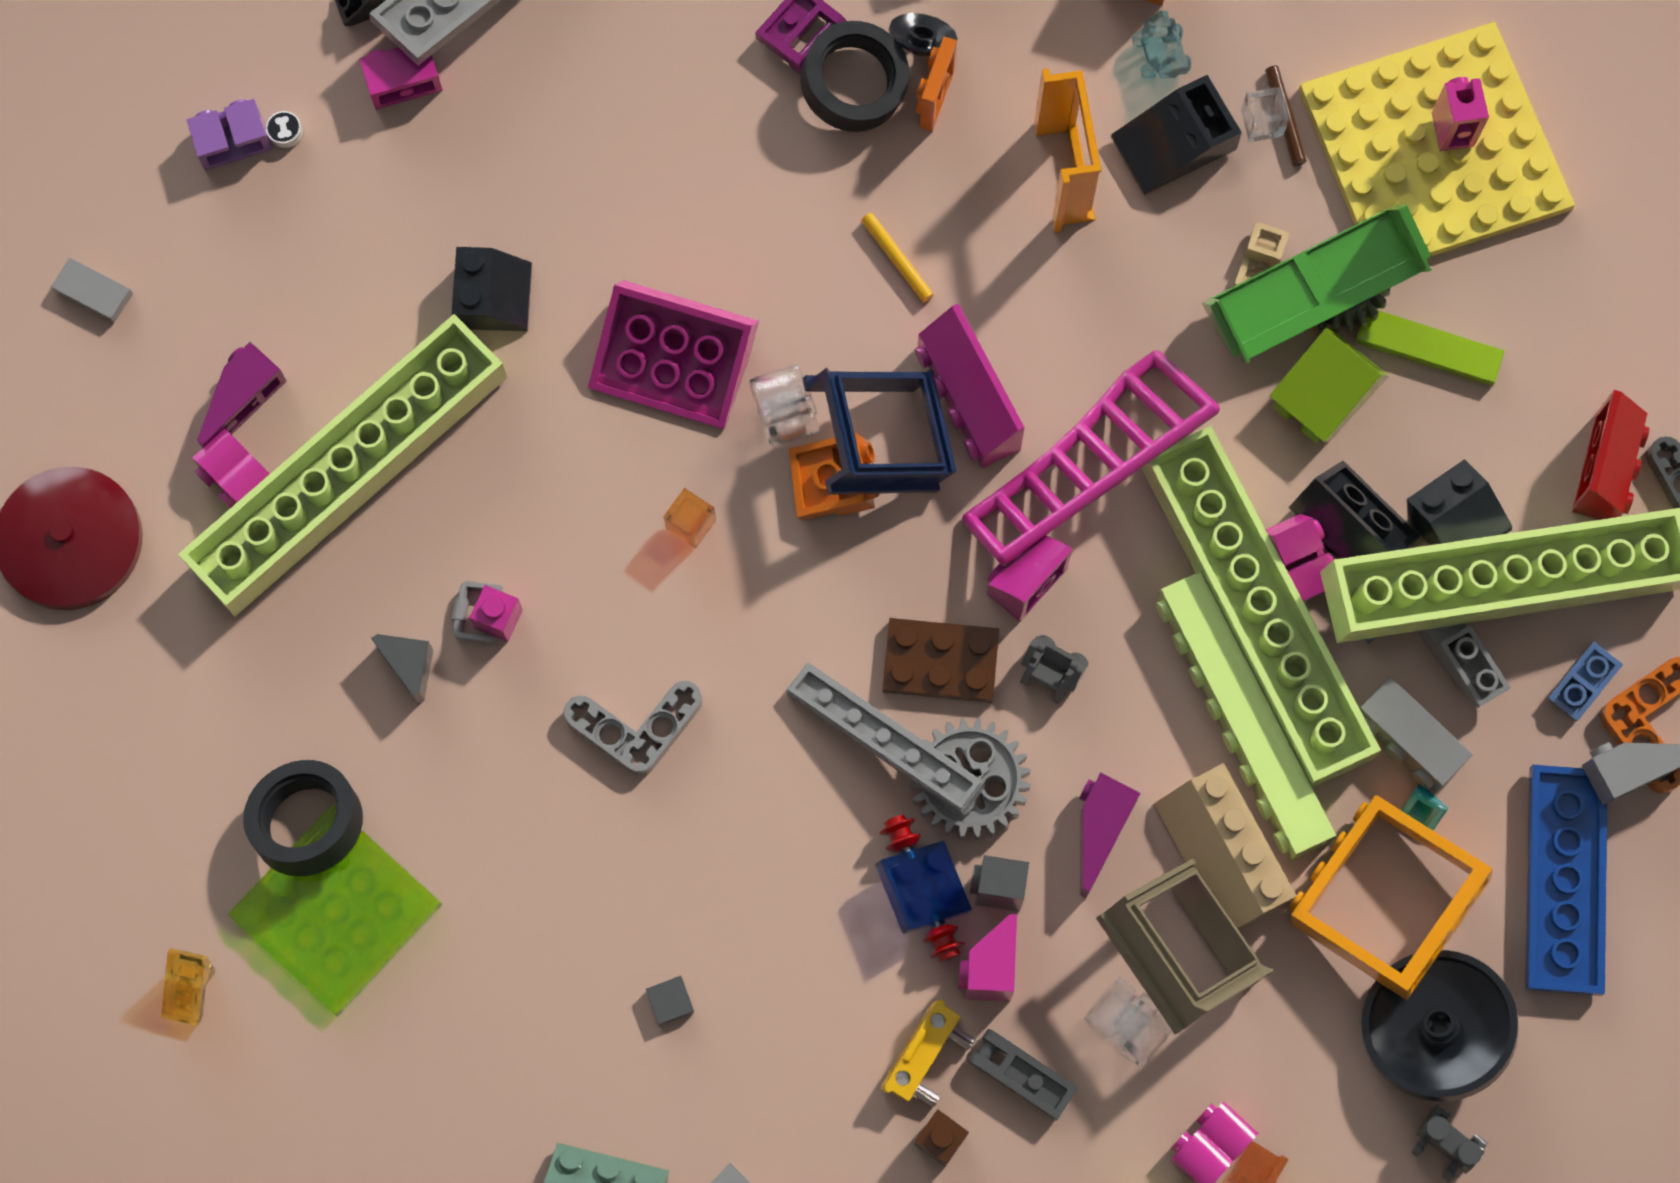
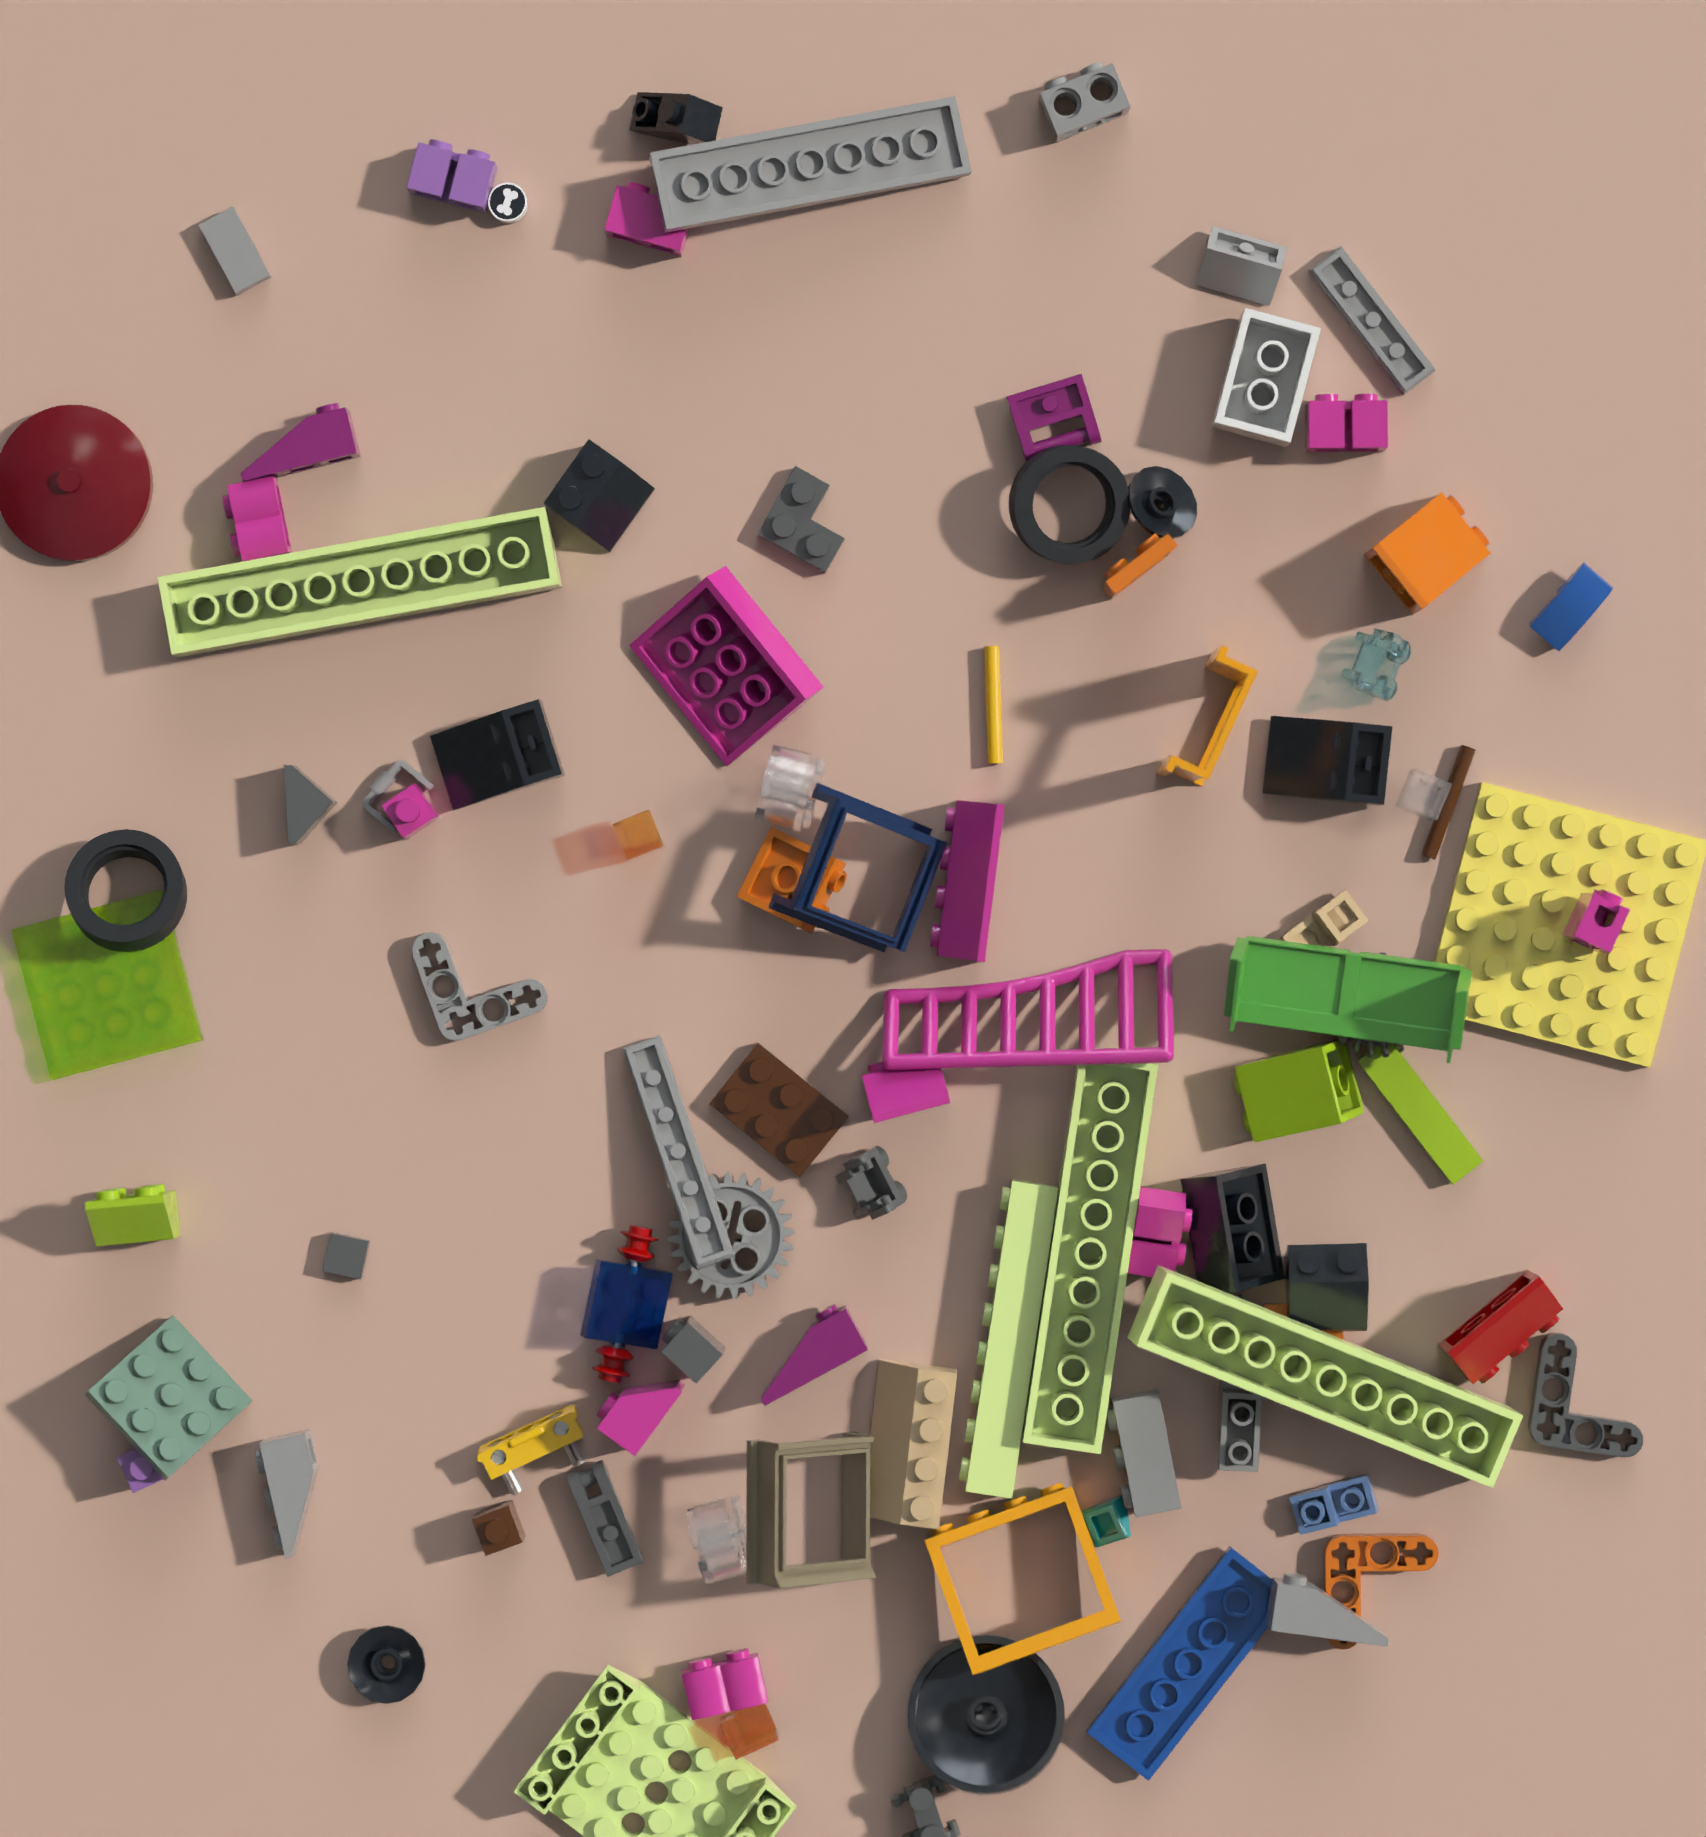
camera: 30 degrees right, 15 degrees up
none -> lime slope [85,1184,180,1246]
none -> black slope [430,699,565,811]
none -> dark grey plate [757,466,845,573]

